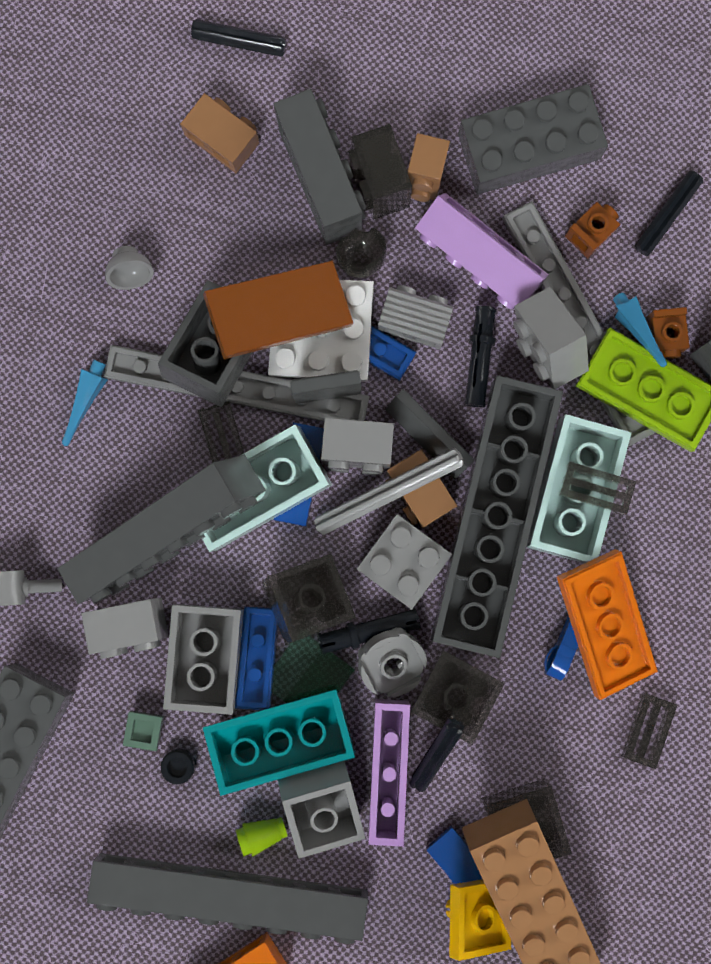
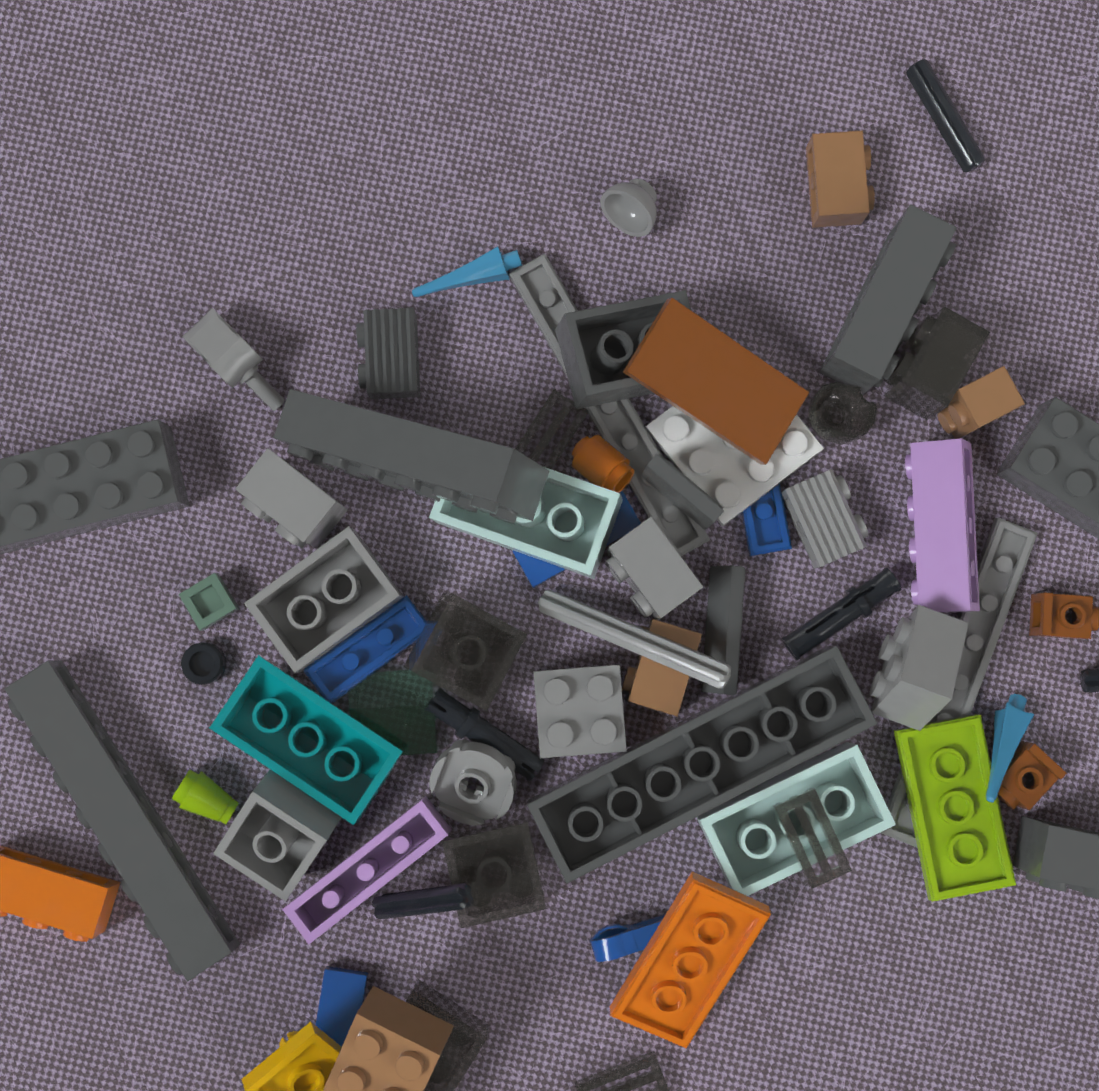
camera: 50 degrees right, 0 degrees up
none -> dark grey brick [356,307,421,399]
none -> orange brick [571,435,635,493]

